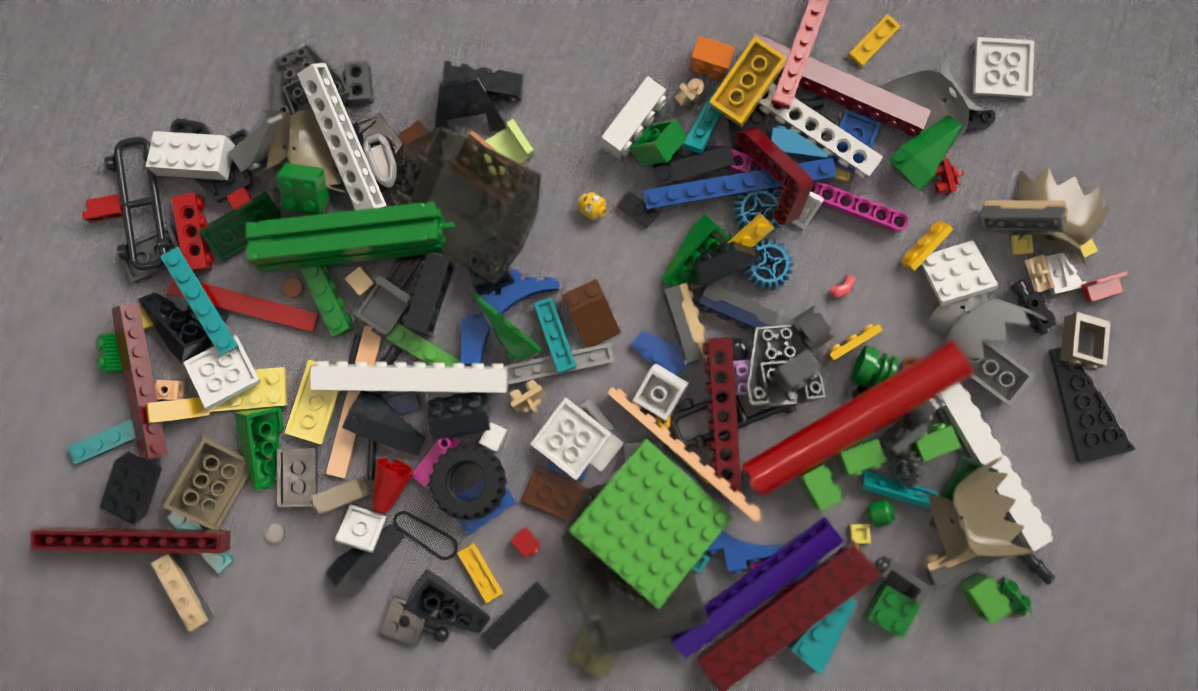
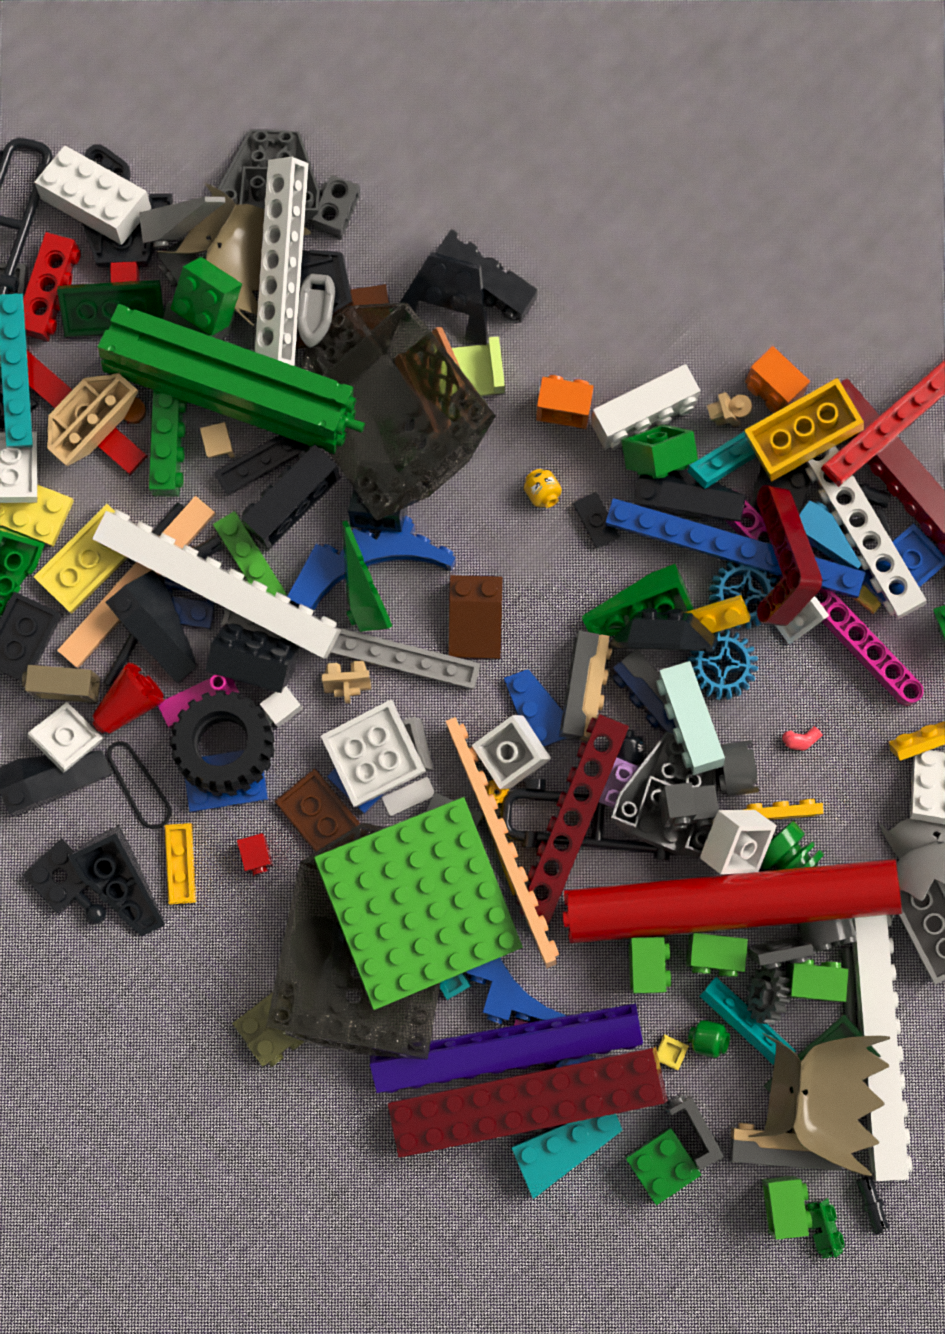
camera: 25 degrees right, 5 degrees down
dark grey panel [353,275,410,337] -> none
black plate [480,581,550,651] -> none
teal plate [534,297,577,374] -> none
none -> tan wedge [47,373,138,466]
none -> orange brick [536,375,594,429]
none -> light aqua brick [656,661,725,775]
none -> white brick [700,810,777,874]

